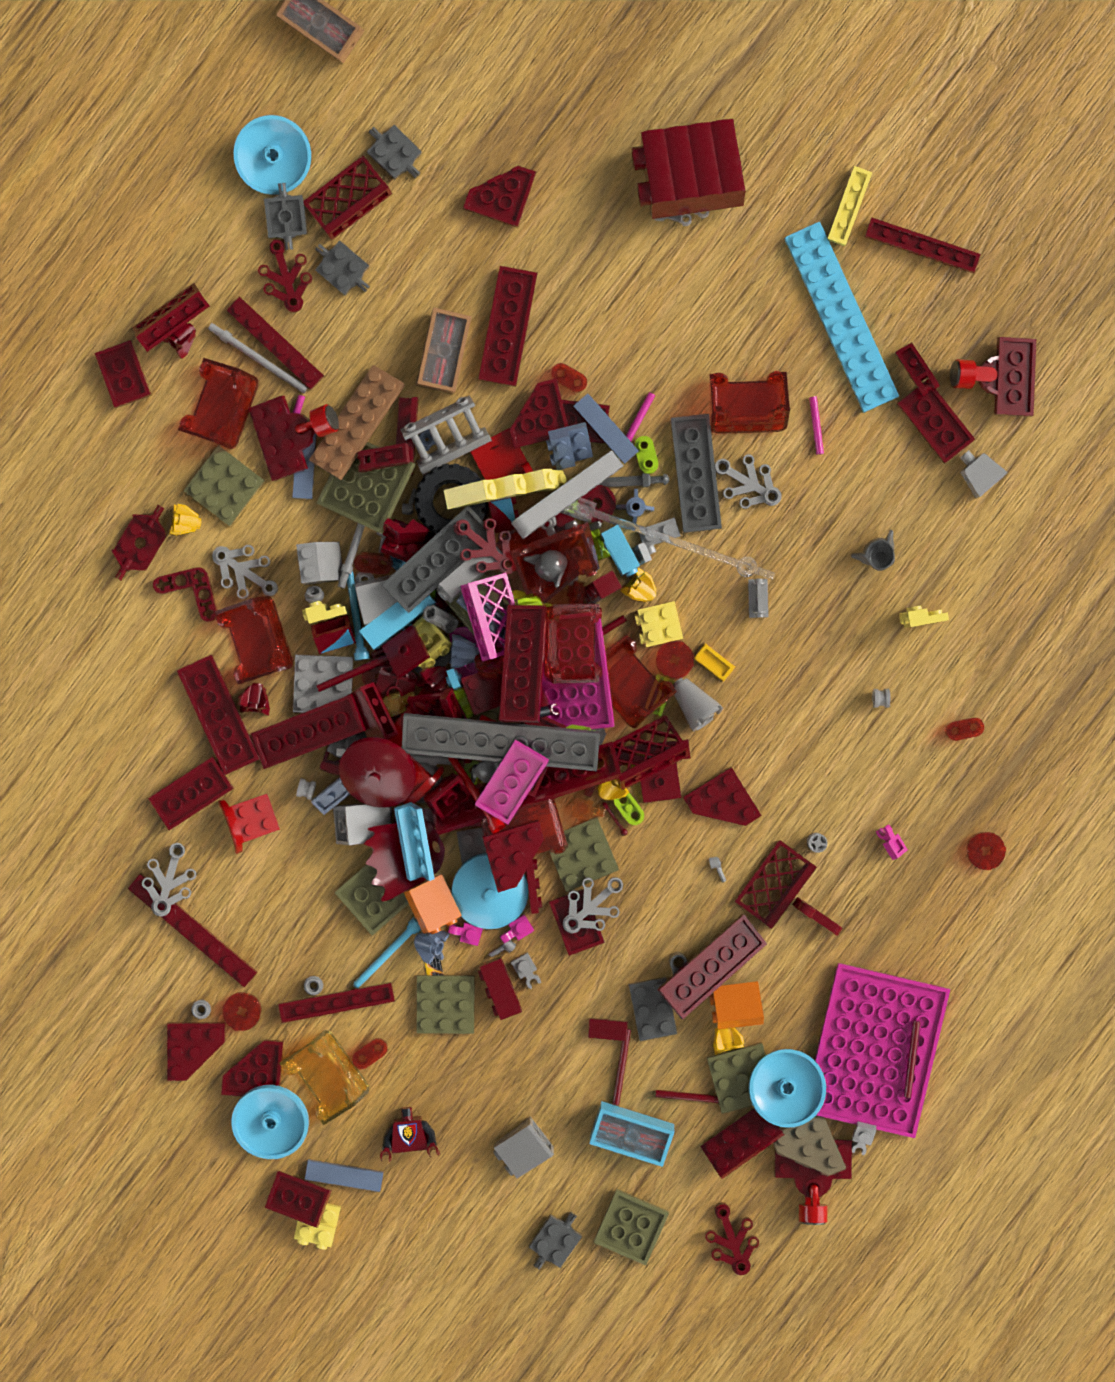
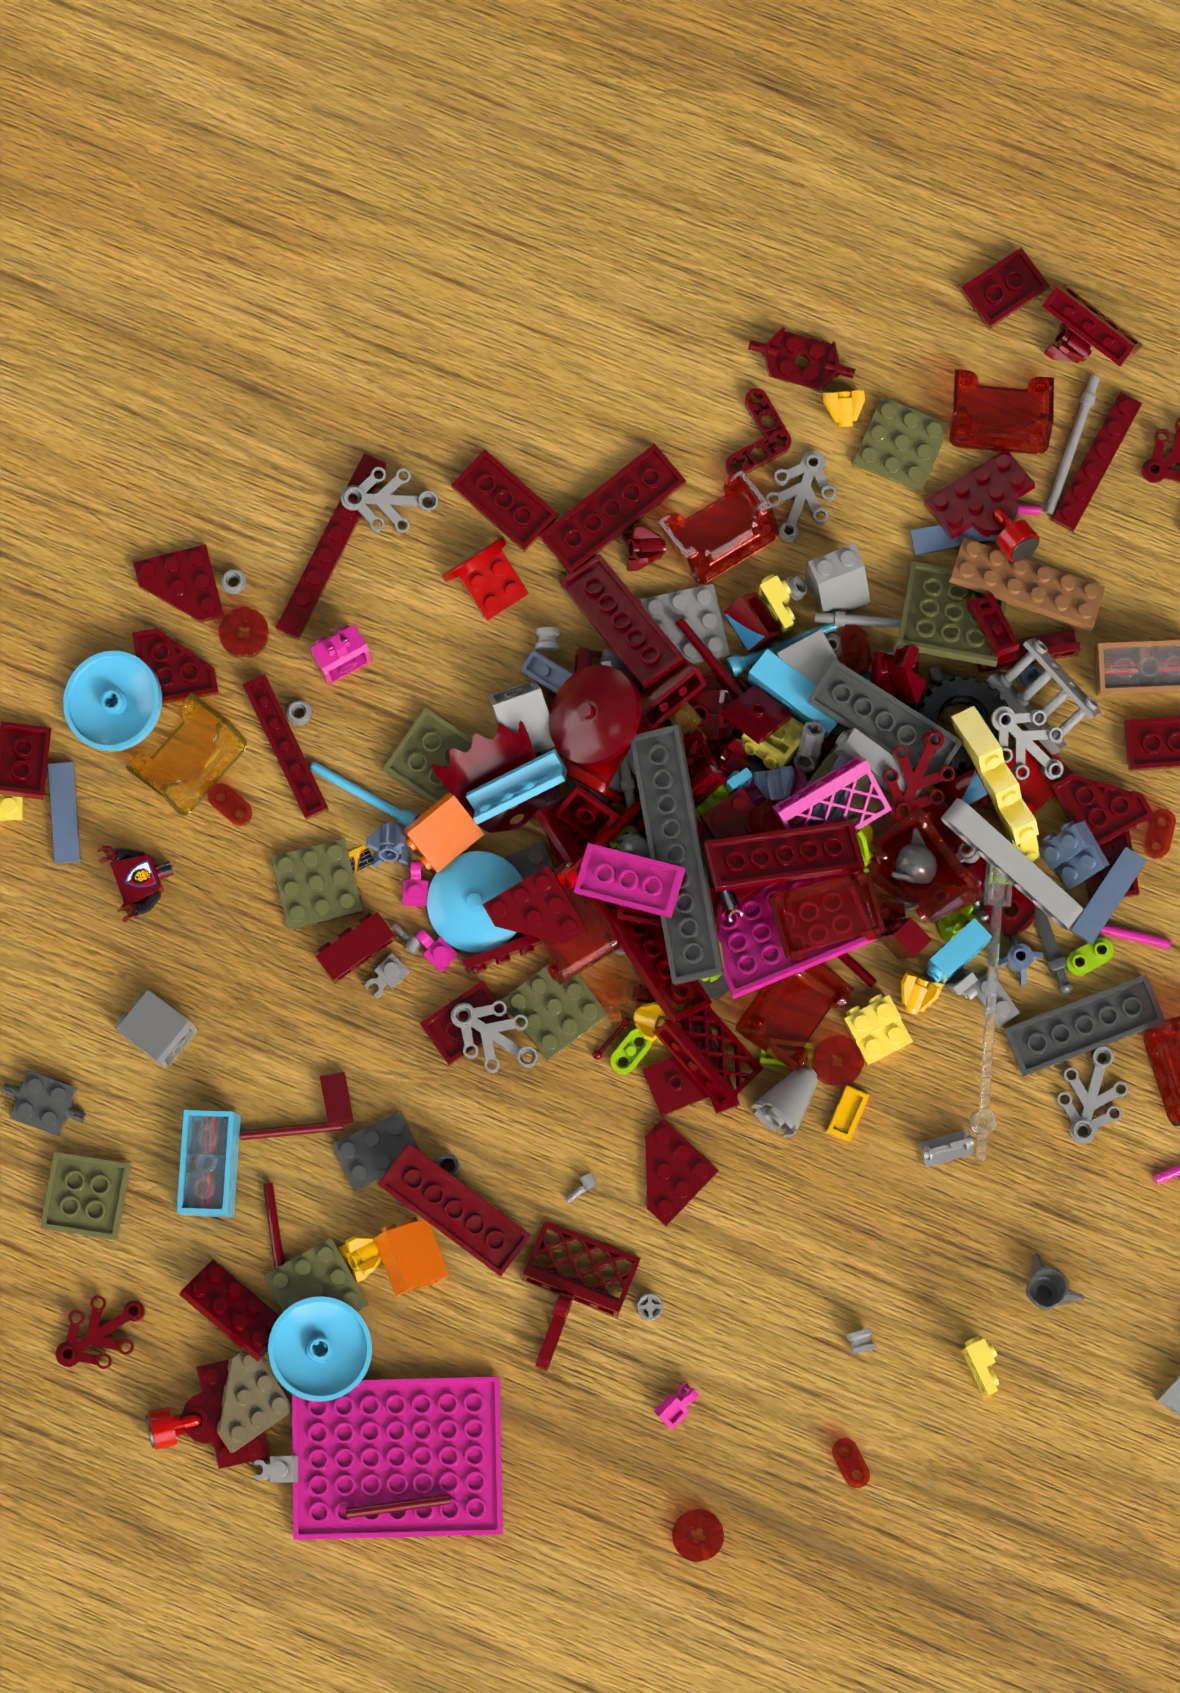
camera: 75 degrees right, 10 degrees down
none -> dark pink hinge [310,624,372,685]
none -> light grey plant [991,706,1064,780]

